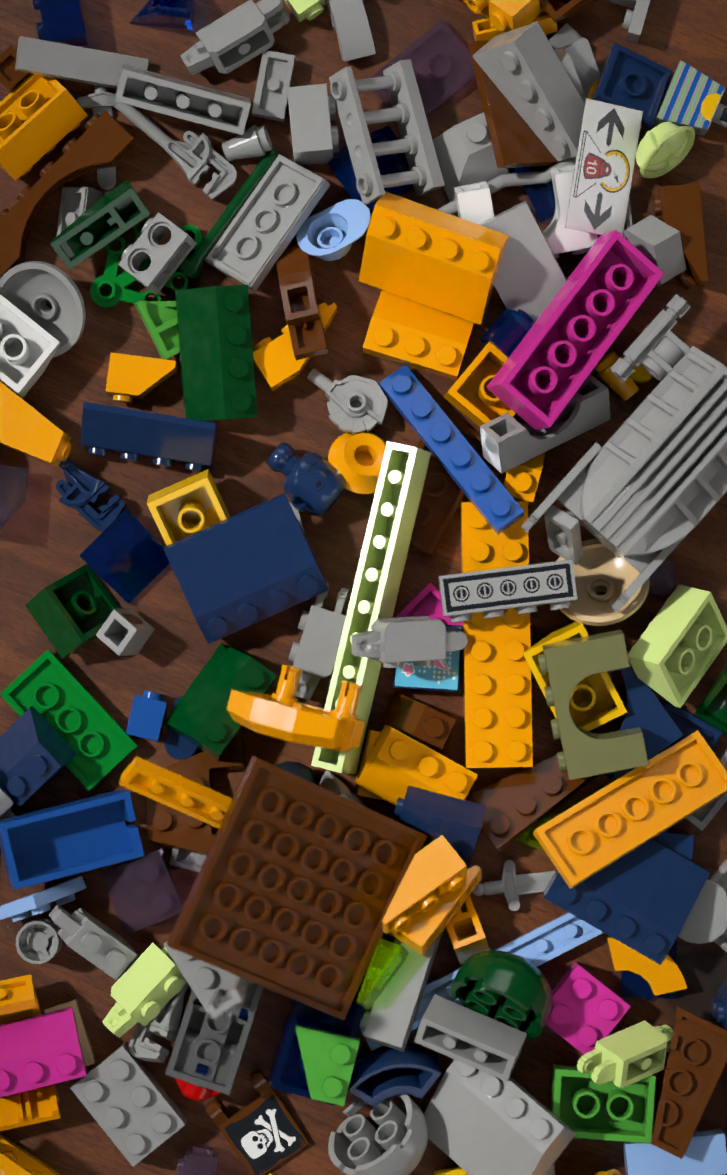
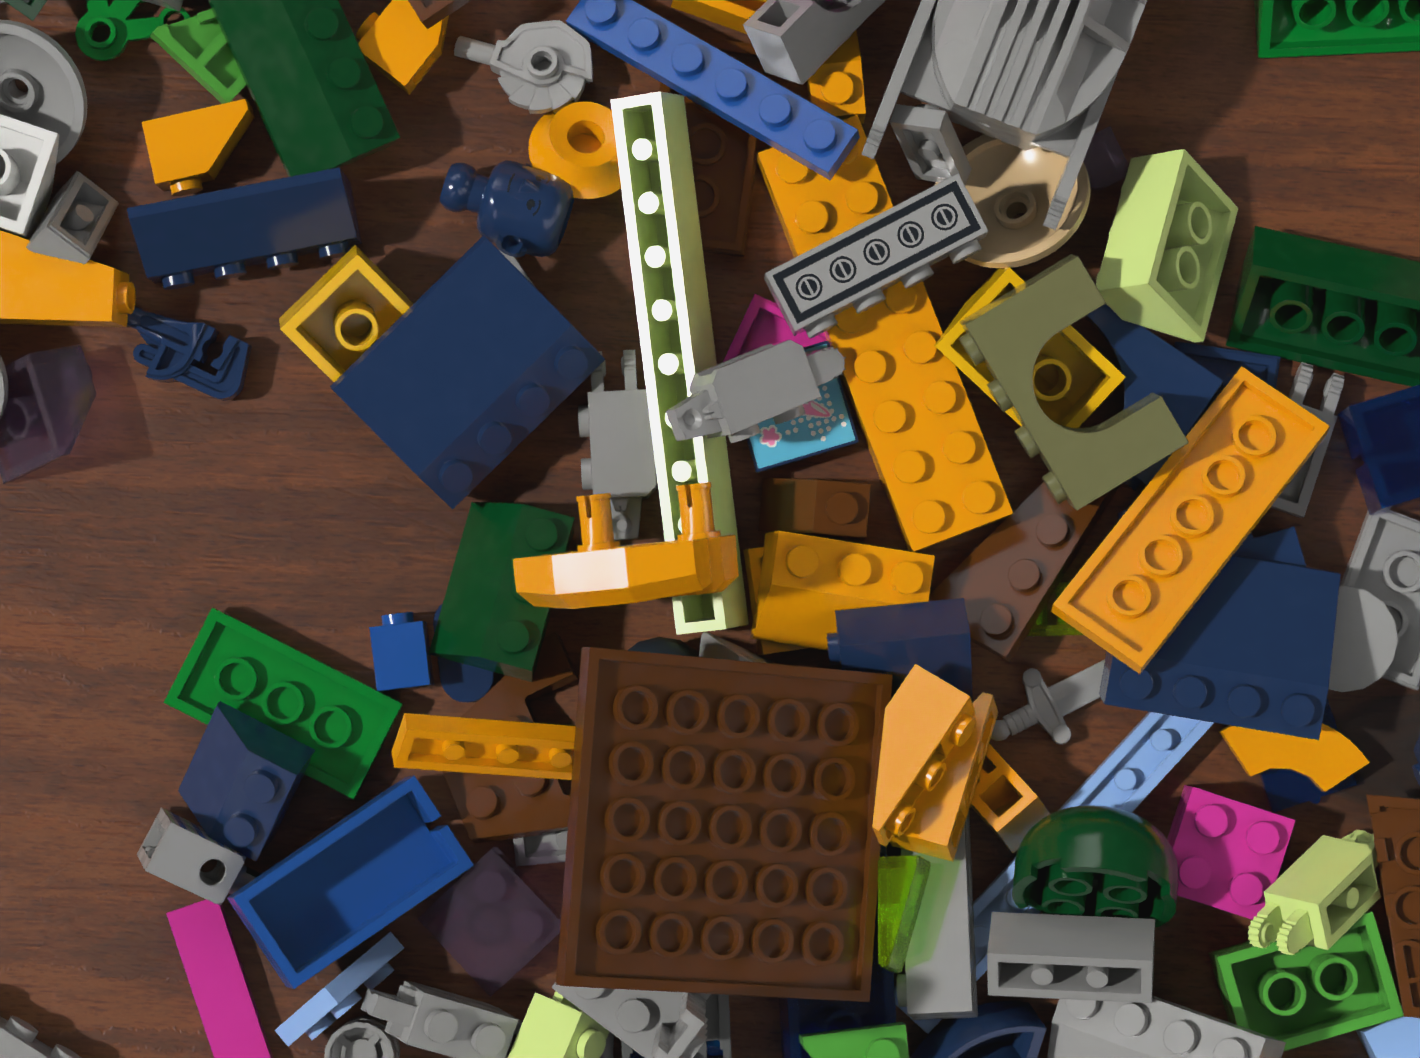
camera: 20 degrees left, 0 degrees up
dark green slope [25,563,120,659] -> none
clear blue slope [79,509,170,604] -> none
light grey brick [96,609,155,656] -> none
none -> light grey slope [26,171,119,264]

